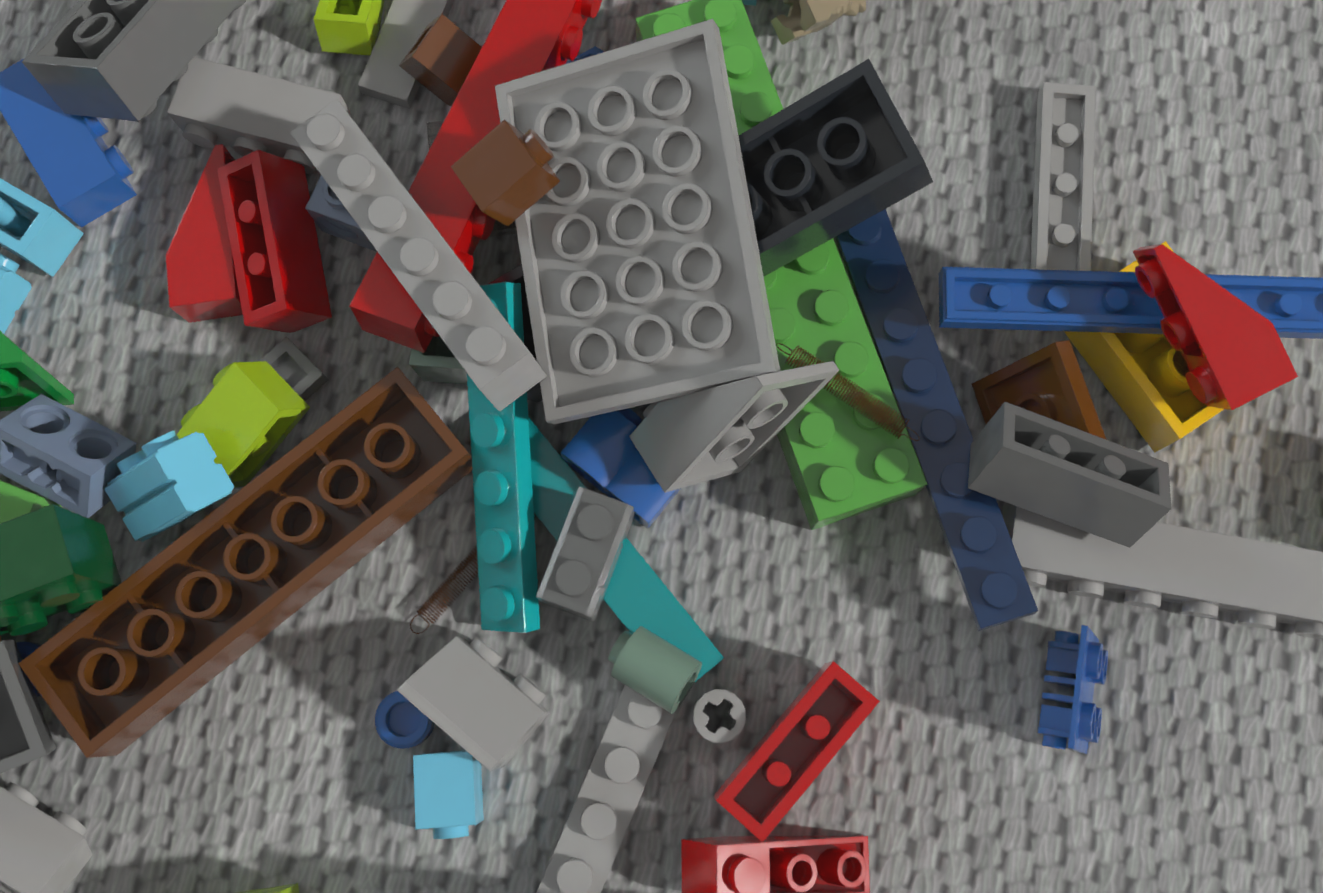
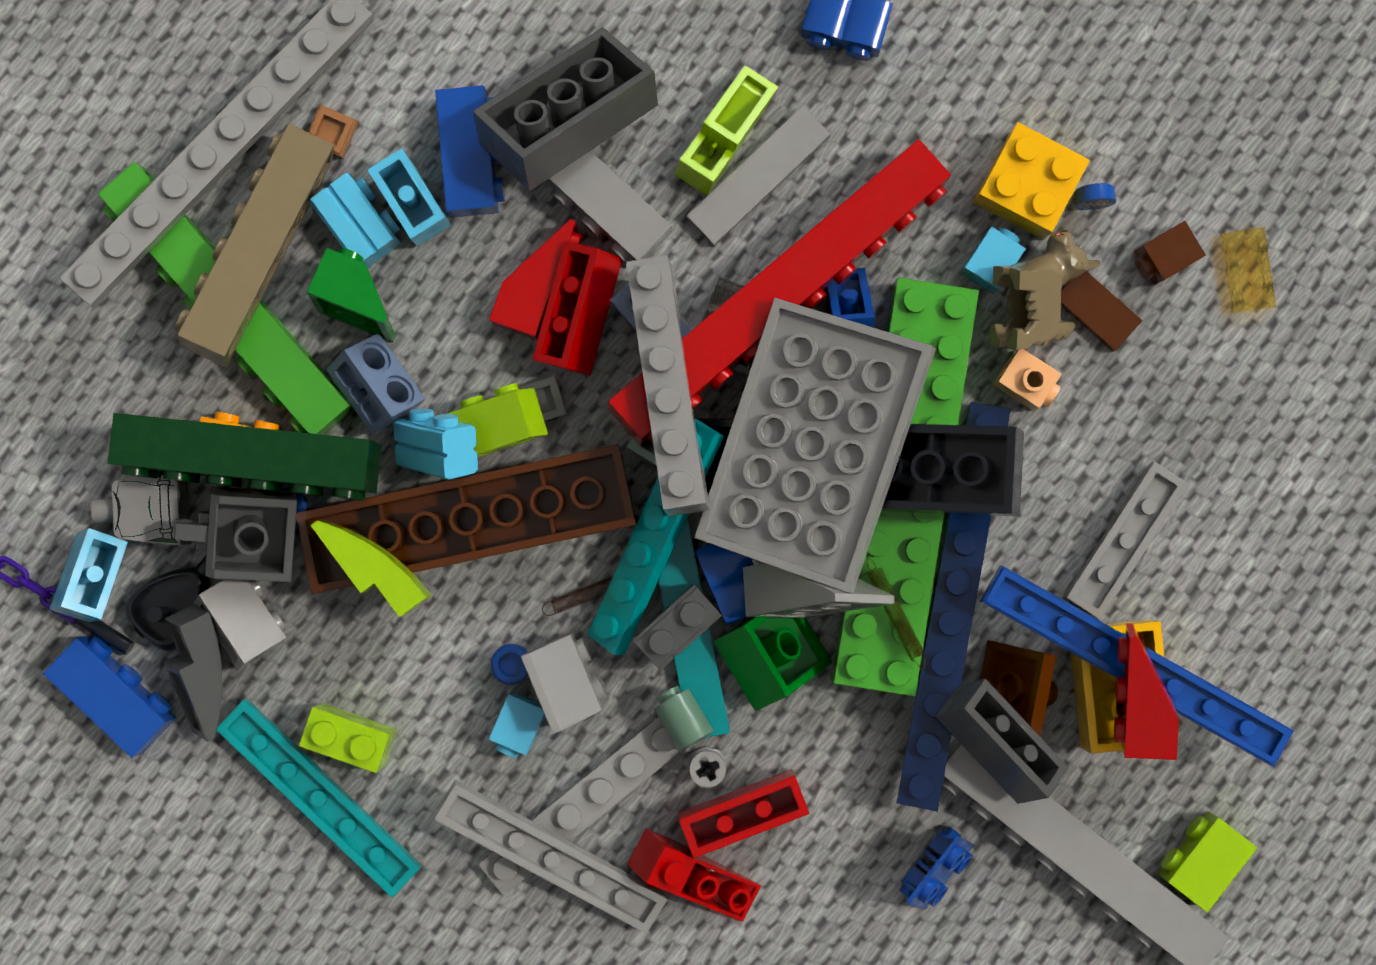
camera: 30 degrees right, 10 degrees up
reddish brown brick [399,14,482,106] -> none
reddish brown brick [451,119,560,226] -> none
none -> lime slope [311,520,432,617]
none -> green slope [714,617,833,711]
none -> light nougat brick [992,349,1062,411]

